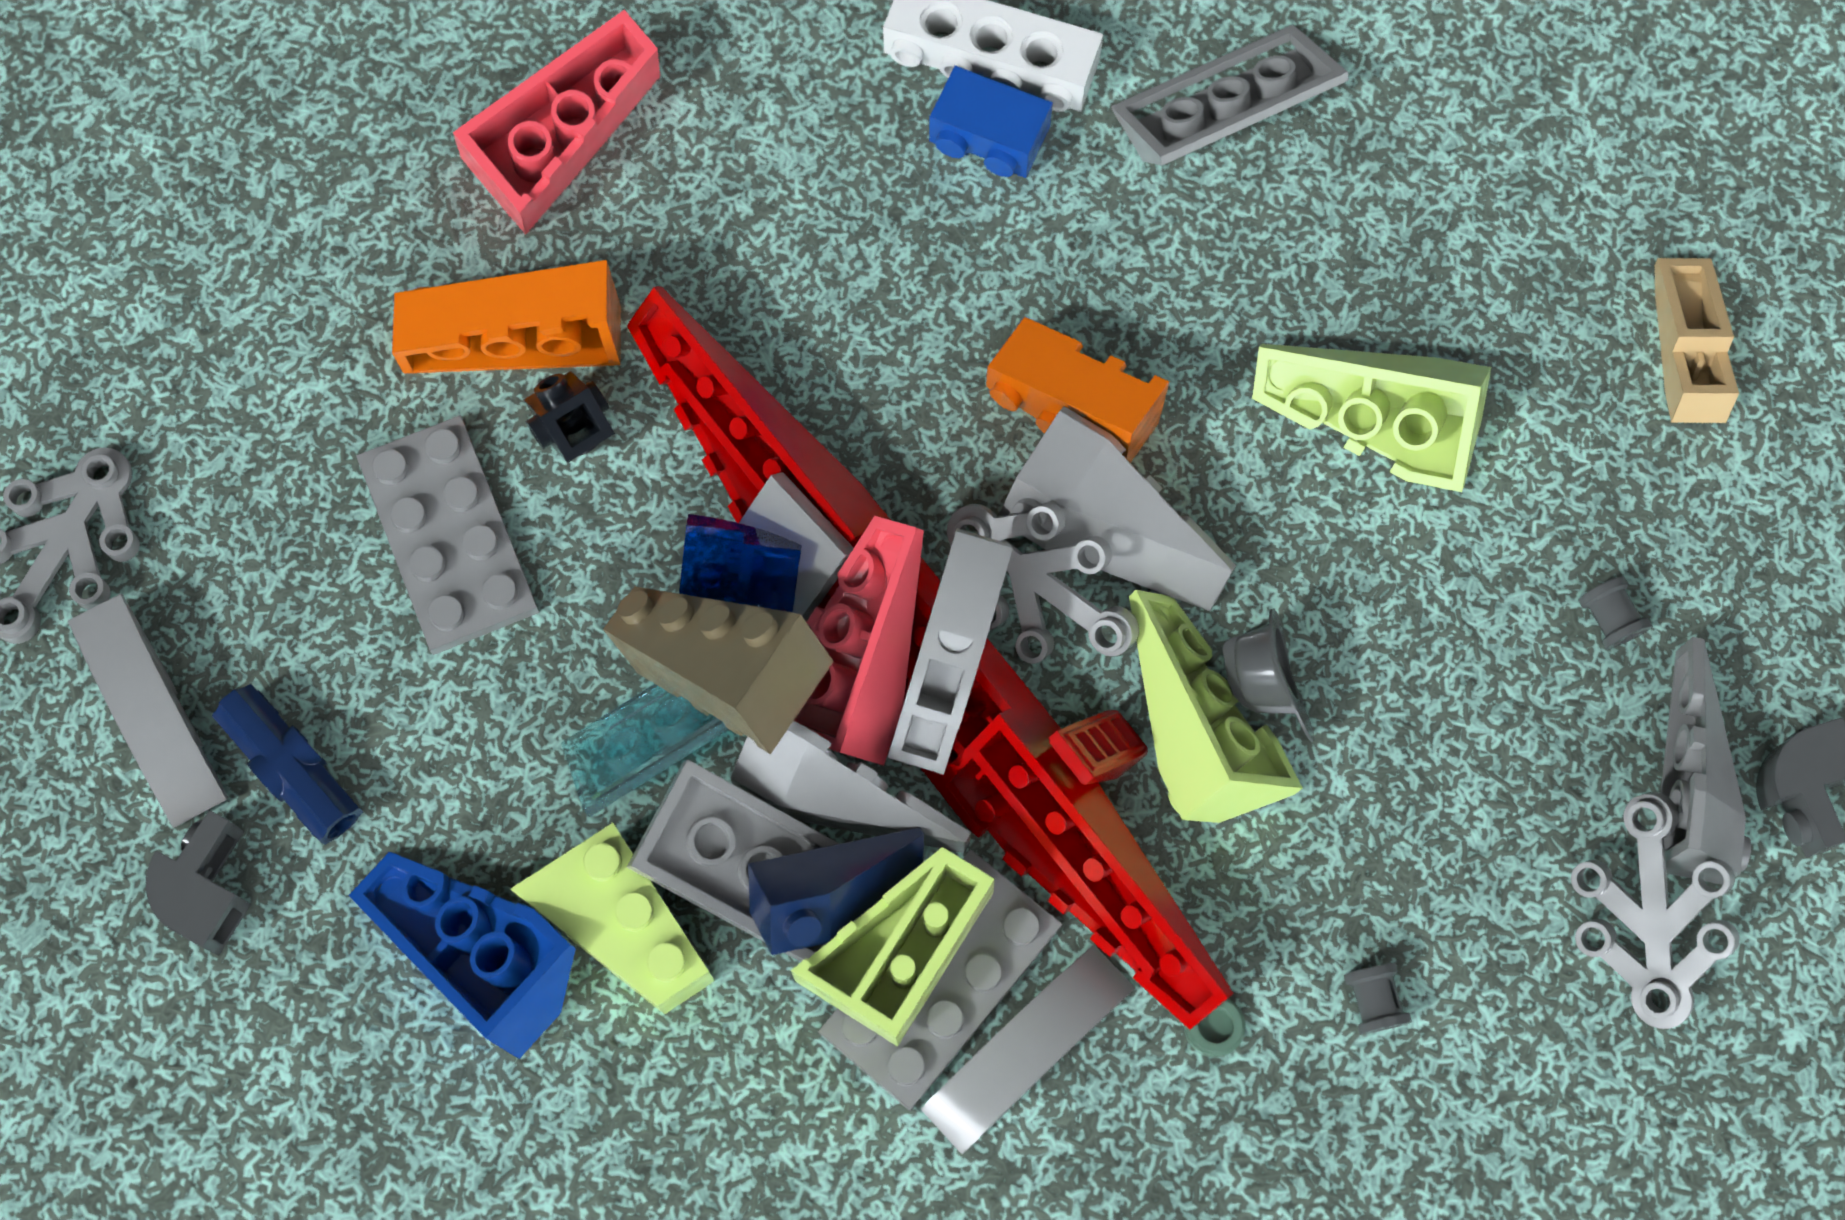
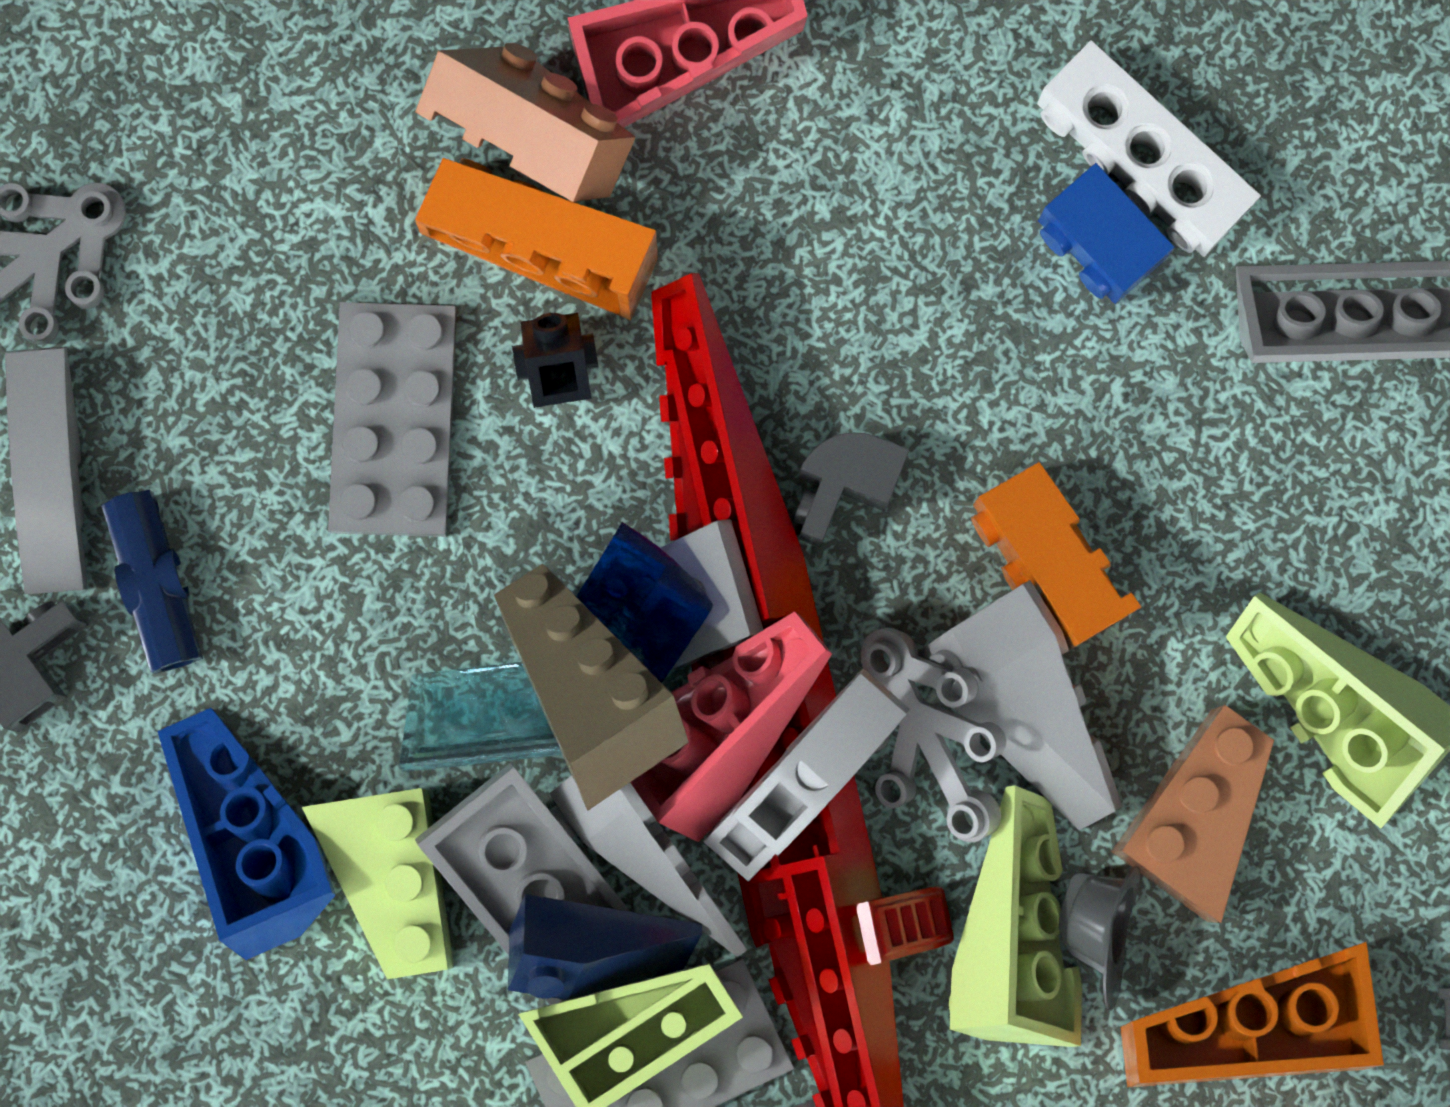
camera: 20 degrees right, 10 degrees up
none -> wedge [415,43,636,202]
none -> dark grey brick [793,432,910,548]
none -> nougat wedge [1111,705,1274,923]
none -> orange wedge [1120,942,1384,1088]

